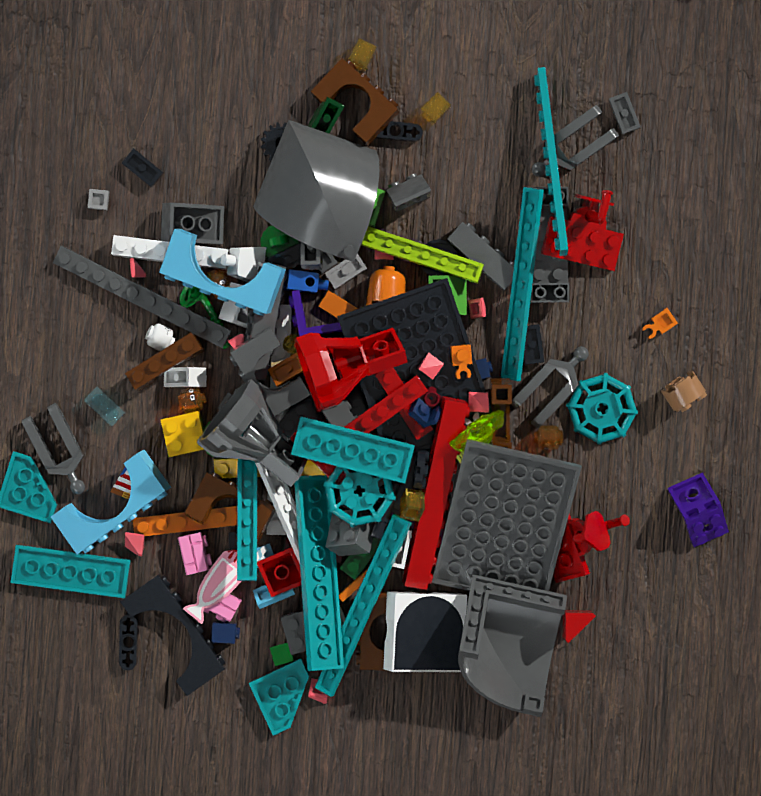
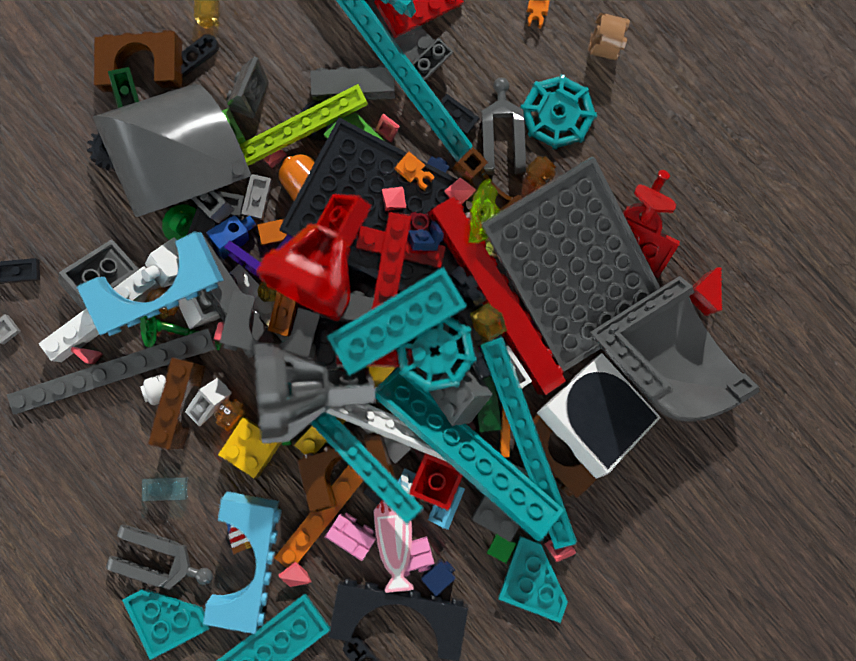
camera: 50 degrees left, 5 degrees down
clear yellow brick [349,38,377,71] -> none
dark purple bracket [668,473,729,547] -> none

